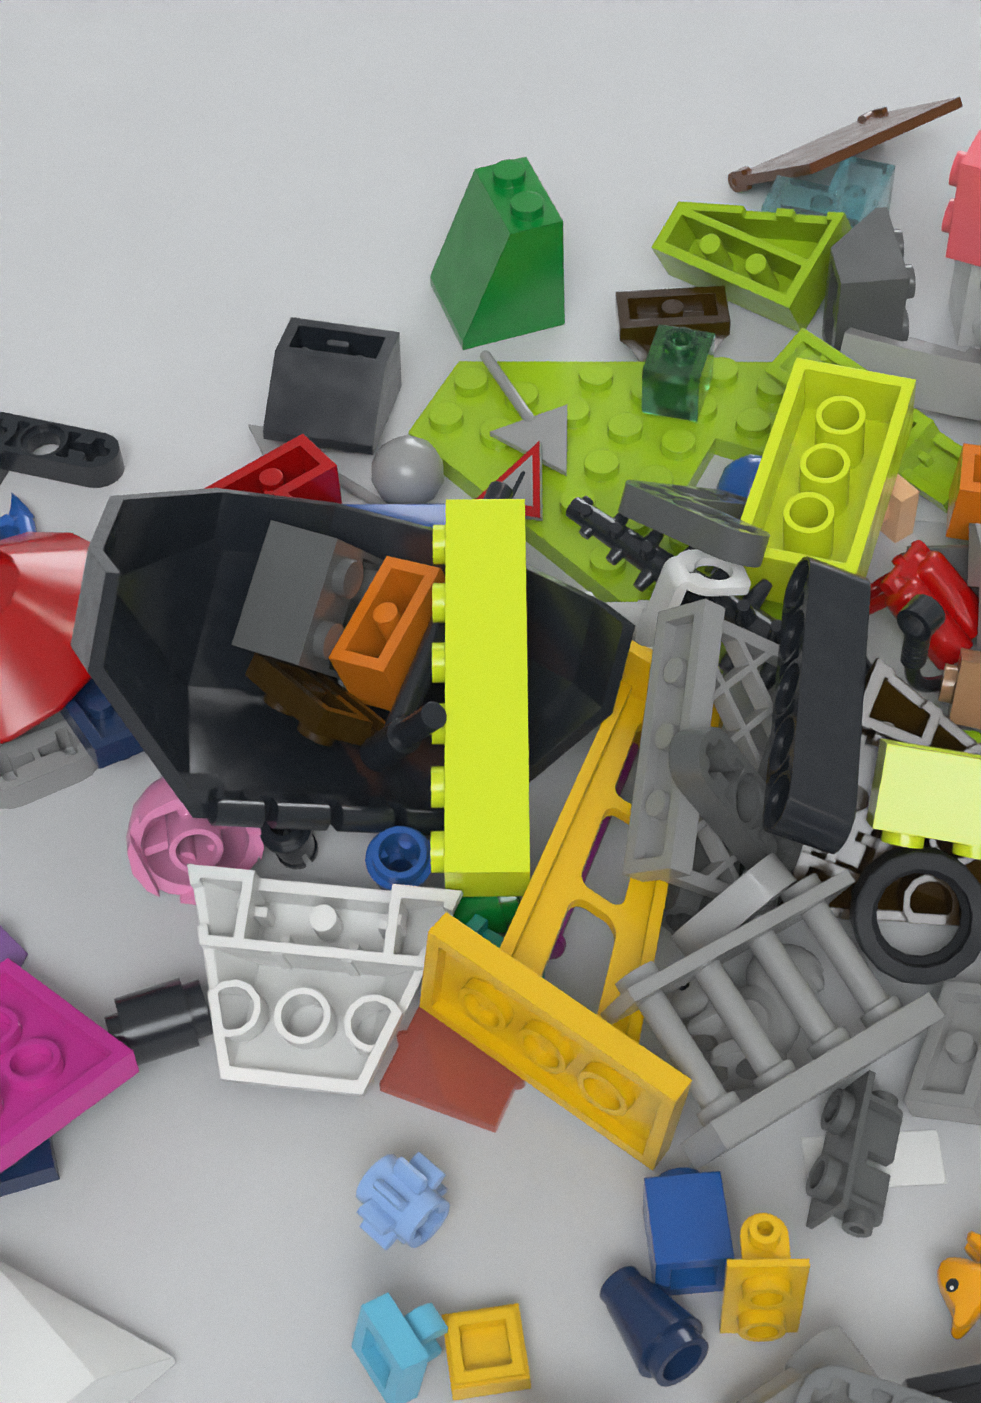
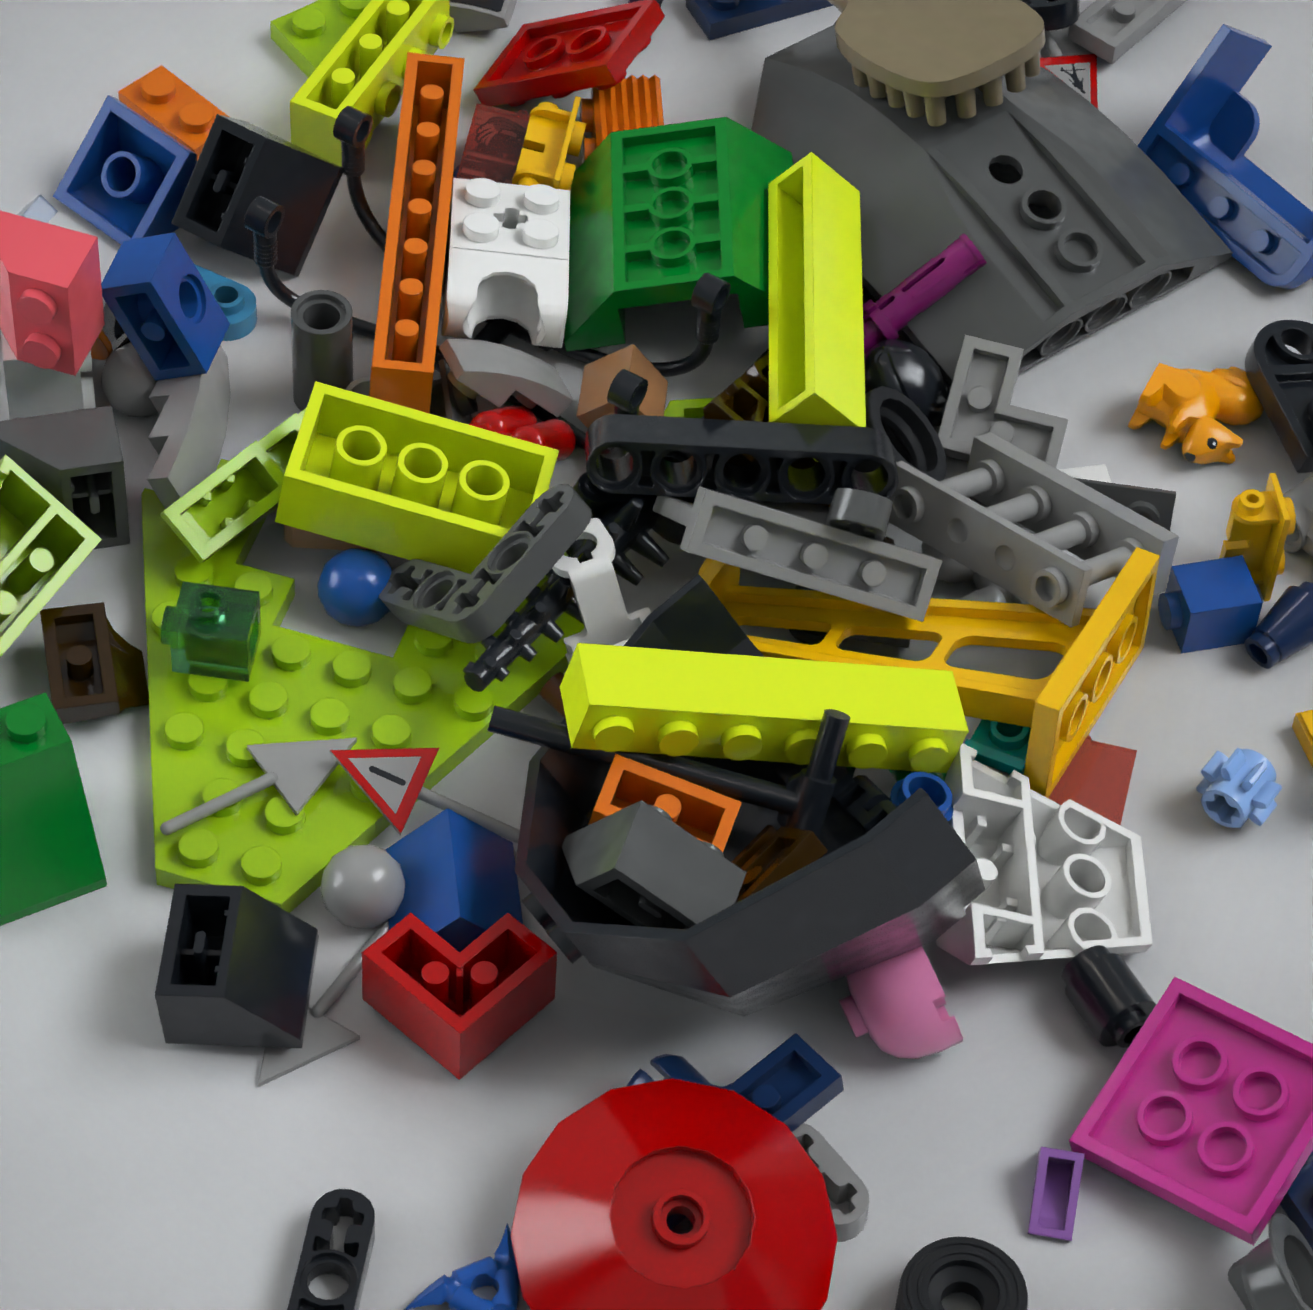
camera: 105 degrees left, 0 degrees up
light grey beam [671,853,796,957] -> none

